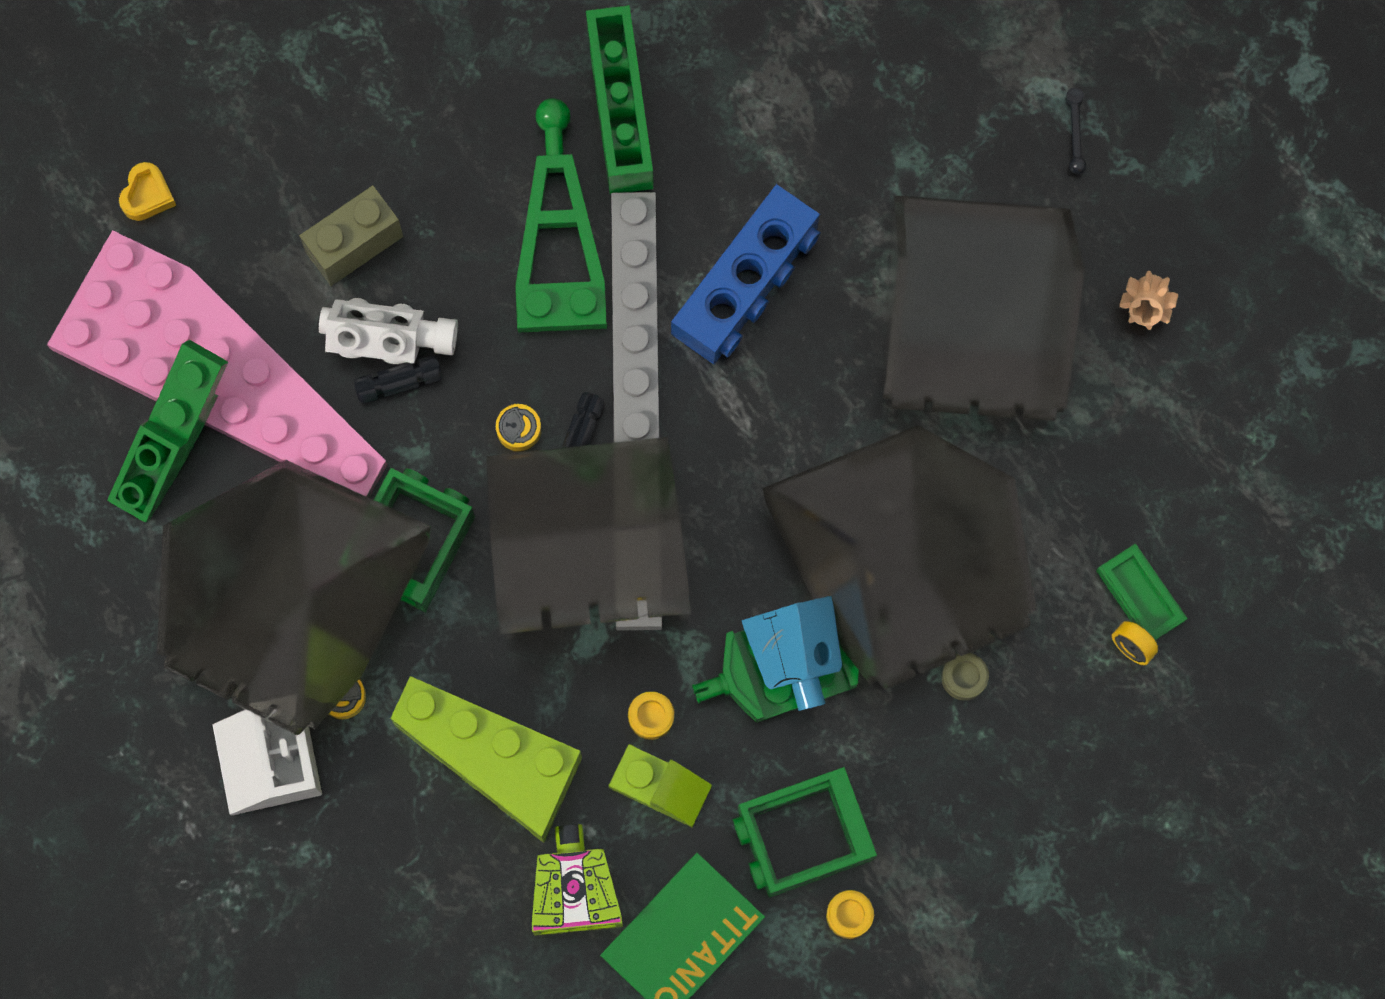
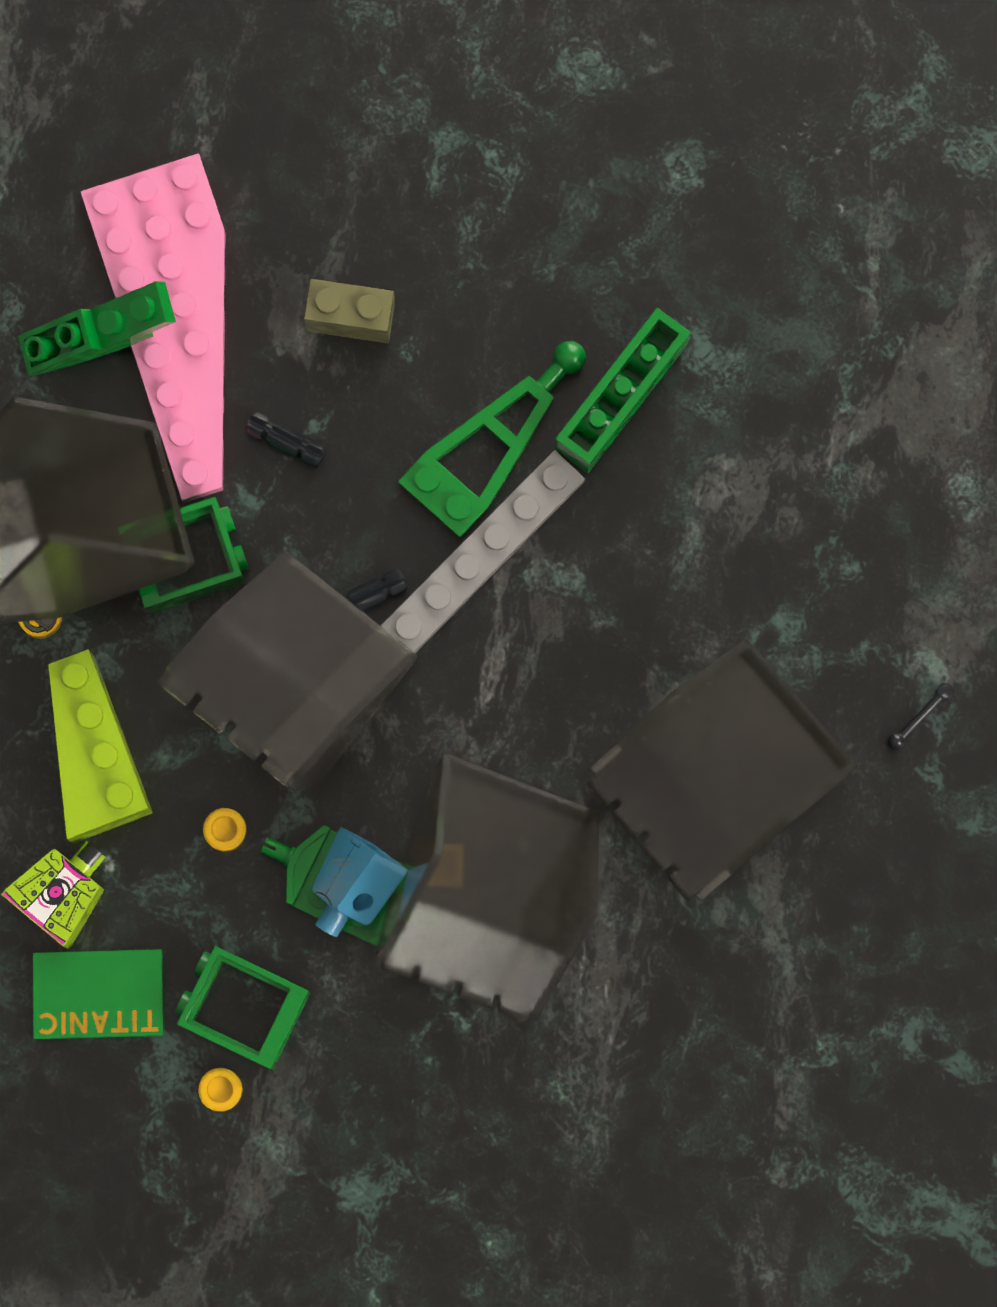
camera: 45 degrees right, 5 degrees up
yellow tile [119,162,176,221] -> none
white brick [319,298,458,364] -> none
tile [496,404,541,451] -> none
lime slope [609,744,712,828] -> none
blue brick [671,184,821,365] -> none
olive tile [942,653,989,700] -> none
green tile [1096,544,1188,641] -> none
yellow tile [1112,621,1158,665] -> none
light nougat gear [1120,271,1178,330] -> none

